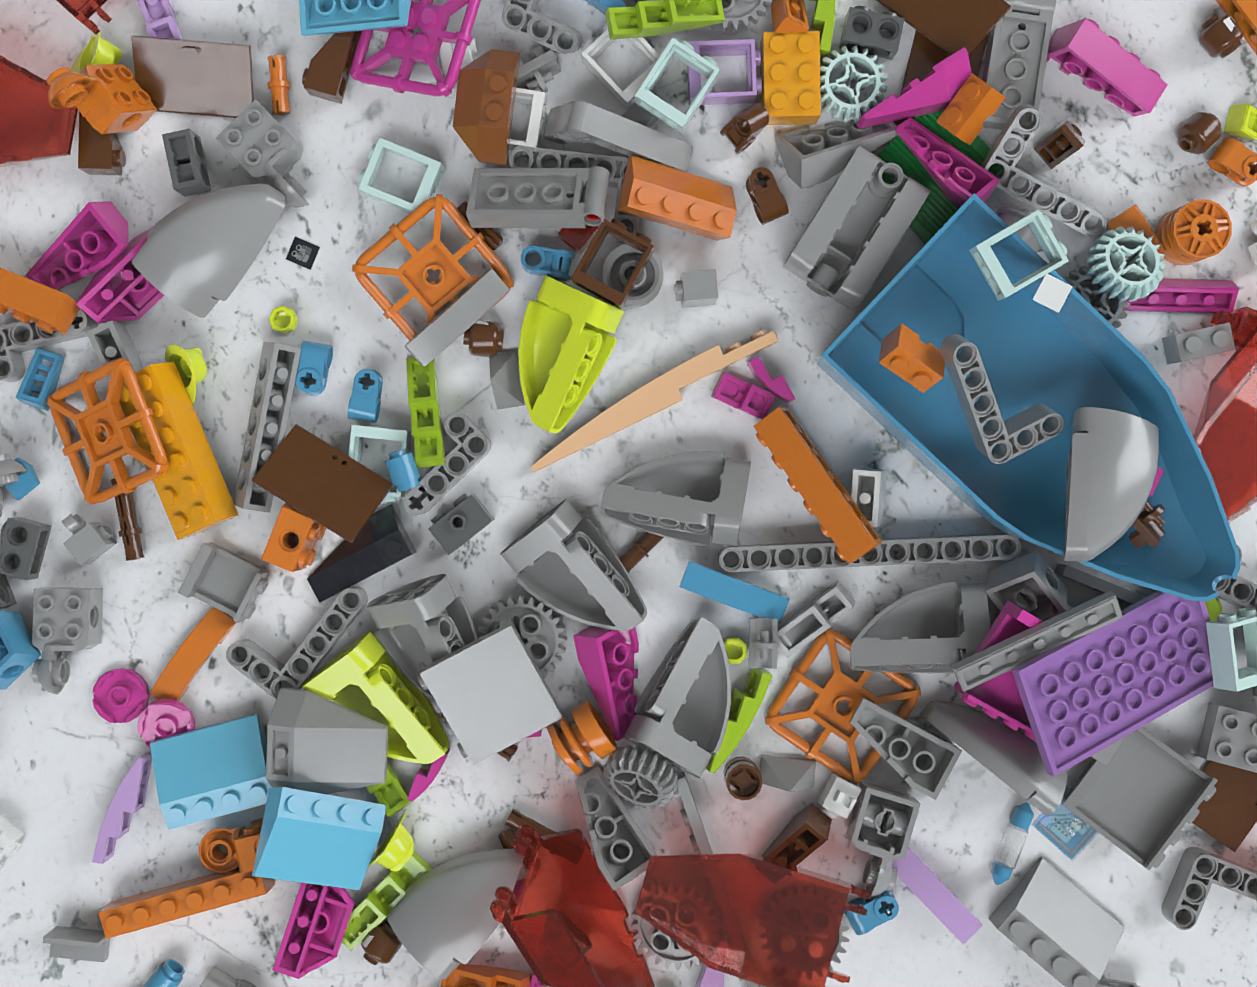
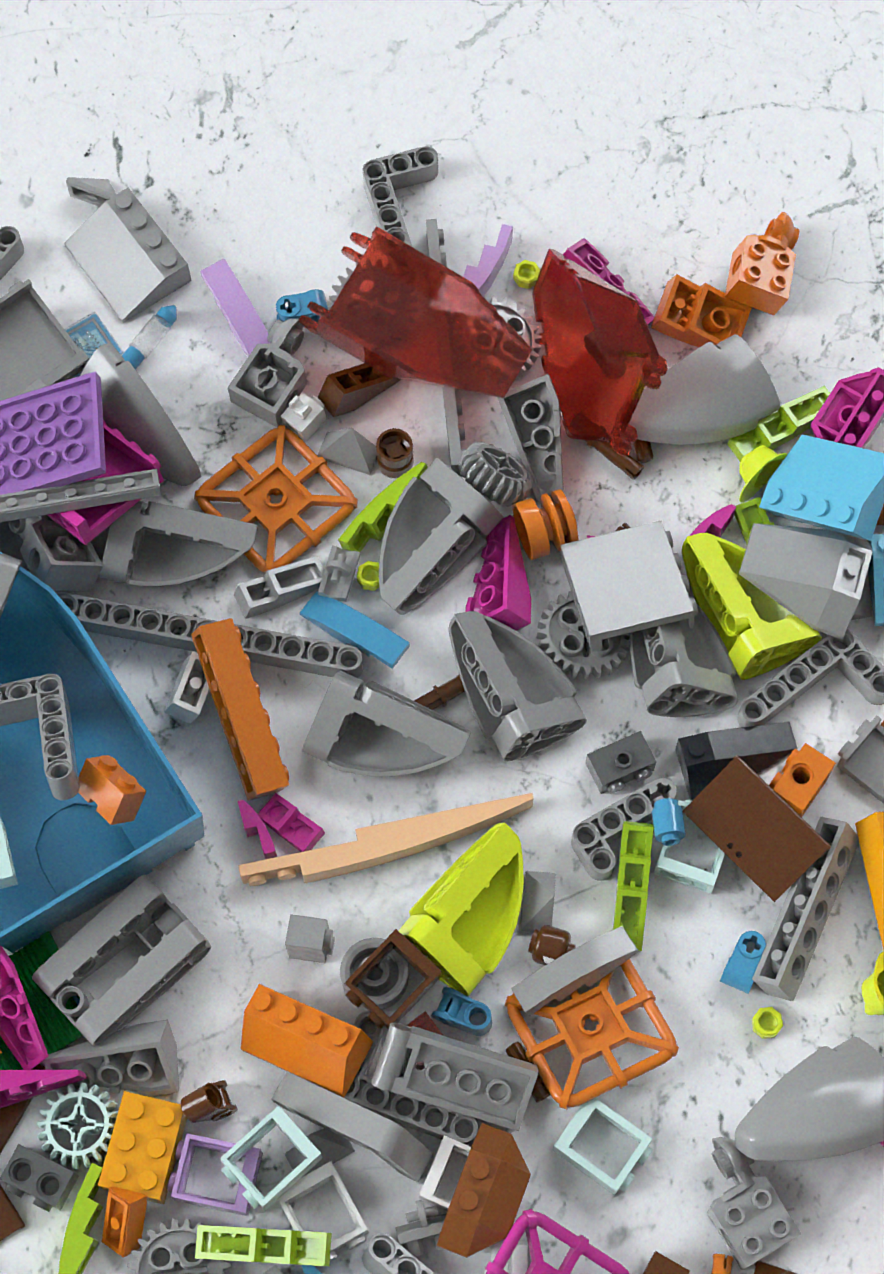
camera: 165 degrees left, 20 degrees down
dark grey brick [162,129,212,197] -> none
black sticker [286,237,320,270] -> none
dark azure piece [347,369,383,424] -> none
reddish brown head [361,921,402,965] -> none
reddish brown piece [746,167,789,225] -> none
light grey wedge [849,697,962,800] -> none

